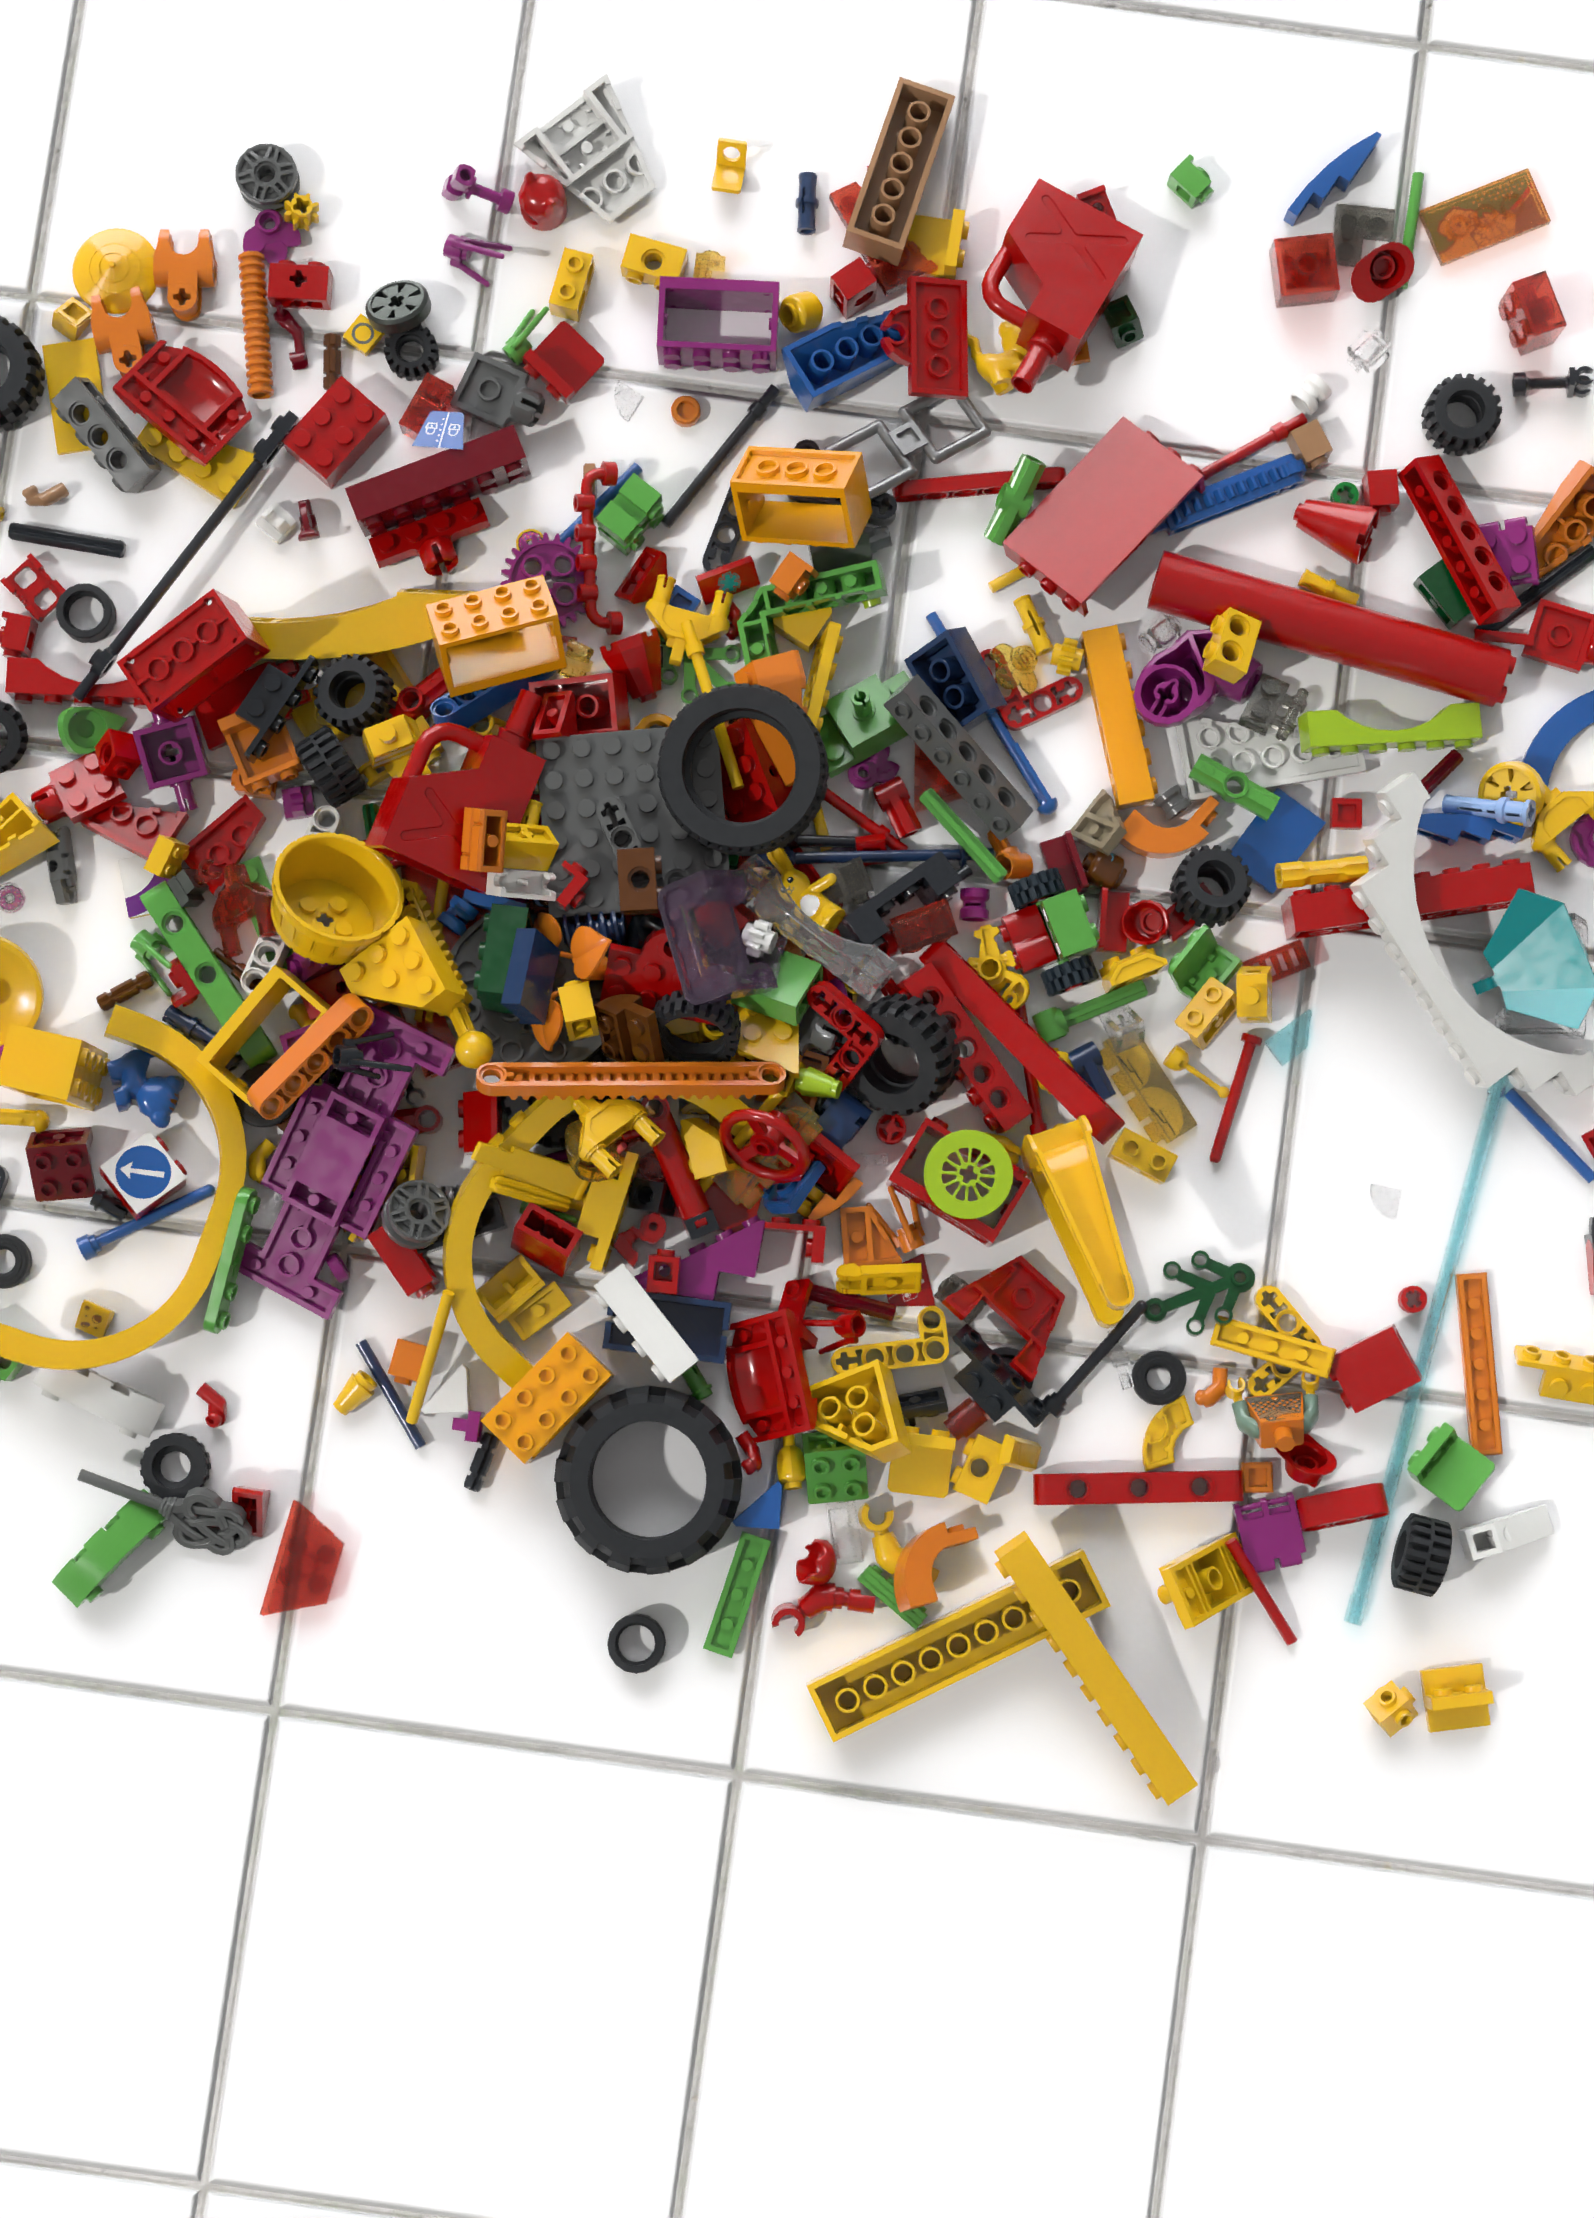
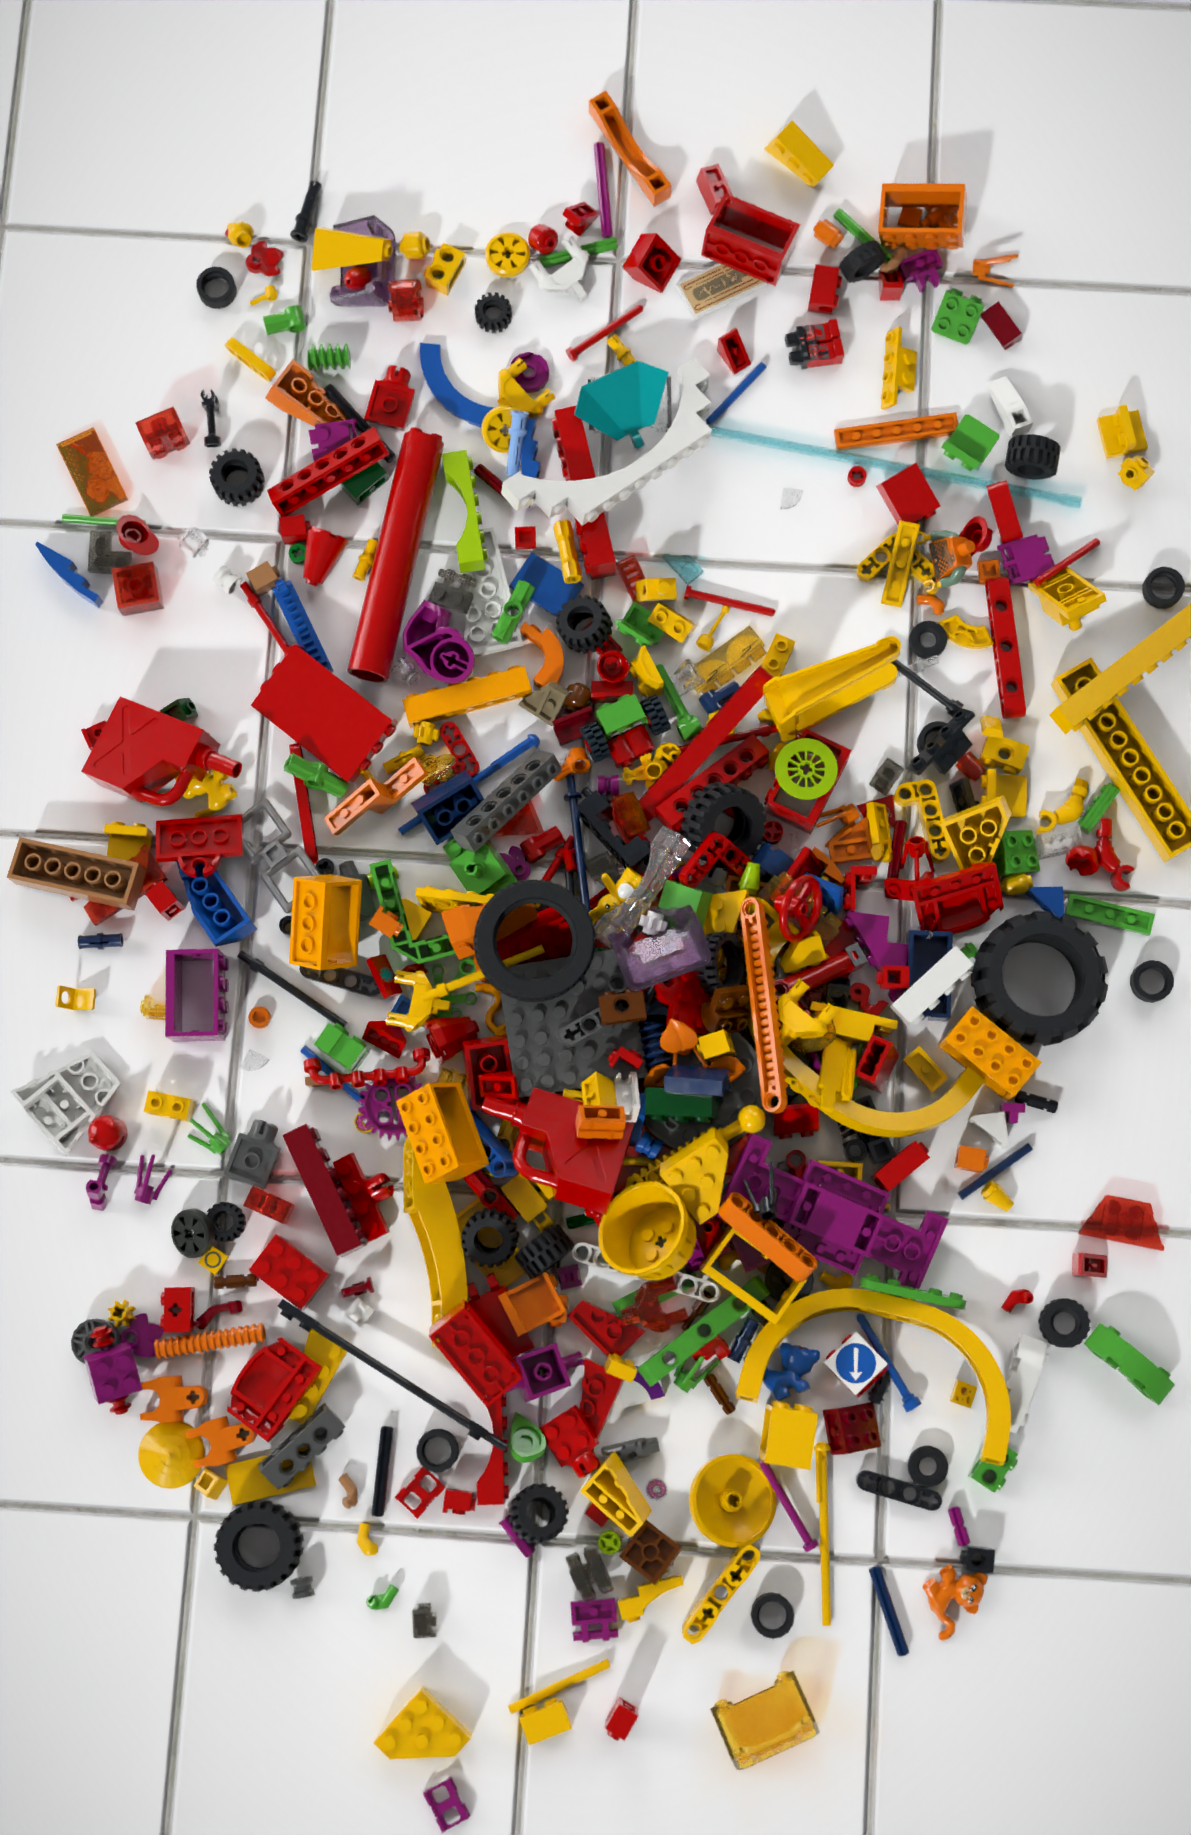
camera: 90 degrees left, 5 degrees down
dark grey piece [77,1469,253,1556] -> none
red brick [95,728,141,780] -> none
pearl dark grey piece [167,859,222,907] -> none
black bracket [235,655,319,764] -> none
magenta tile [326,1252,350,1284] -> none
yellow torso [362,714,421,770] -> none
dark grey wheel [381,1180,451,1249] -> none
yellow axle [406,1289,455,1424] -> none
sticker [412,411,464,450] -> none
yellow hinge [476,1253,546,1324] -> none
red bracket [523,321,604,404] -> none
yellow brick [621,233,688,290] -> none
red arm [735,1430,763,1475] -> none
yellow head [779,291,823,333] -> none
orange arch [894,1522,979,1613] -> none
bright green axle [919,788,1008,884] -> none
red wing [941,1255,1065,1382] -> none
dark green plant [1143,1250,1255,1337] -> none
dark grey wheel [1154,784,1192,821] -> none
bright green brick [1167,154,1214,209] -> none
yellow brick [1202,607,1262,684] -> none
red piece [1474,629,1535,646] -> none
none -> magenta brick [83,1326,143,1415]
none -> orange bracket [324,757,429,836]
none -> black tyre [1142,567,1185,609]

